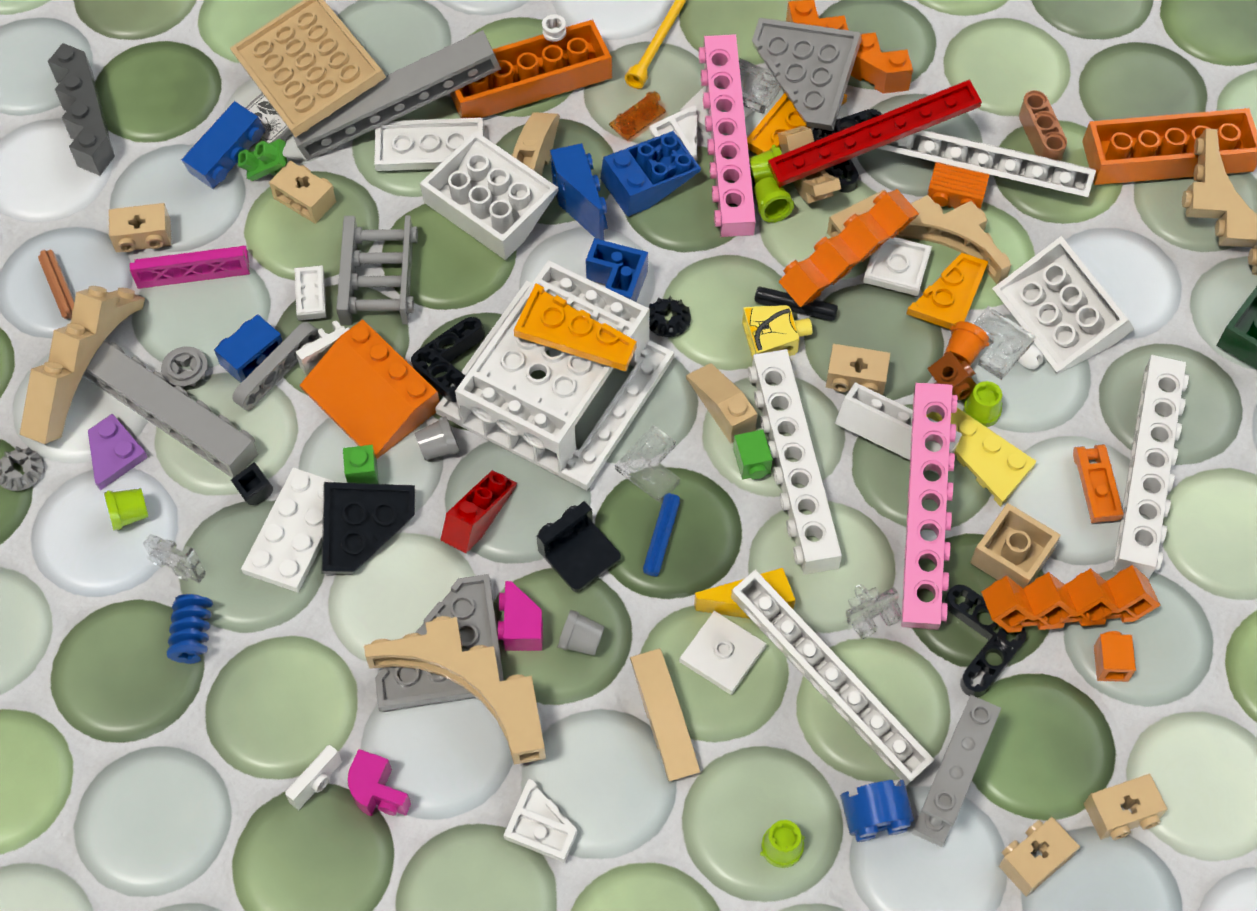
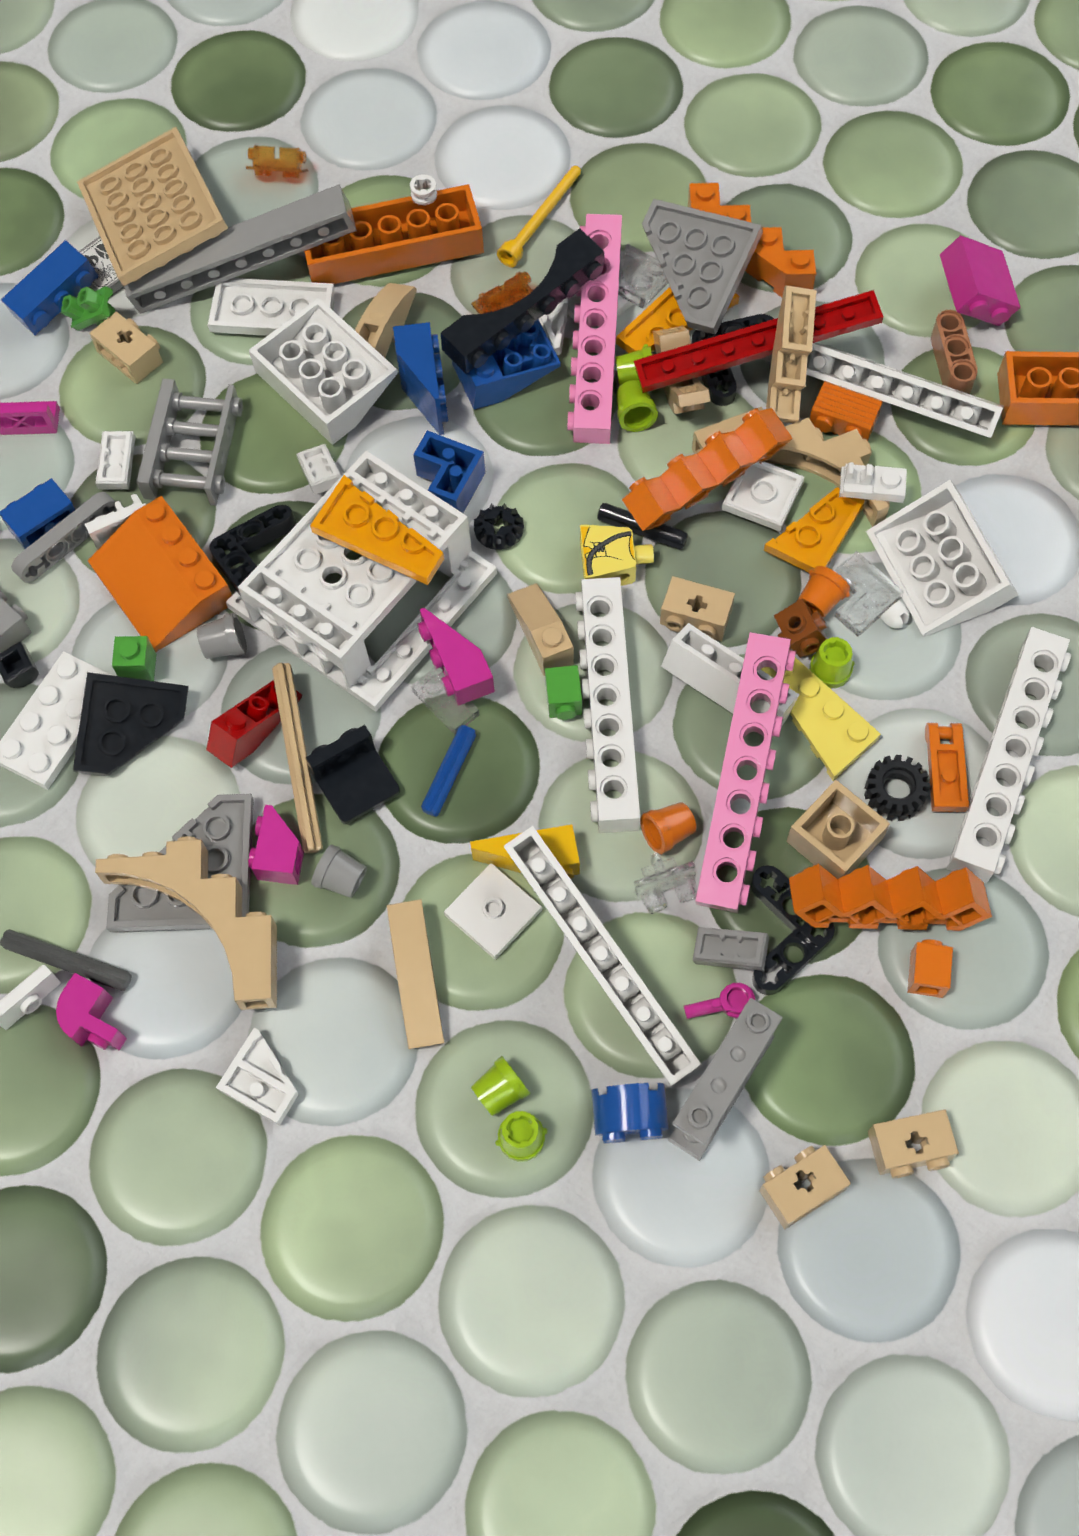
camera: 10 degrees right, 5 degrees up
none -> dark grey axle [0,929,132,991]
none -> clear orange hinge [246,145,308,178]
none -> tan axle [272,663,323,853]
none -> white plate [296,444,341,495]
none -> dark pink slope [417,608,495,706]
none -> black arch [440,228,604,374]
none -> lime piece [471,1056,531,1116]
none -> orange piece [640,802,697,854]
none -> dark pink plate [684,983,755,1019]
none -> light grey plate [693,927,769,971]
none -> tan slope [766,285,816,423]
none -> white plate [839,462,907,503]
none -> black tyre [864,755,930,821]
none -> dark pink brick [939,235,1021,326]

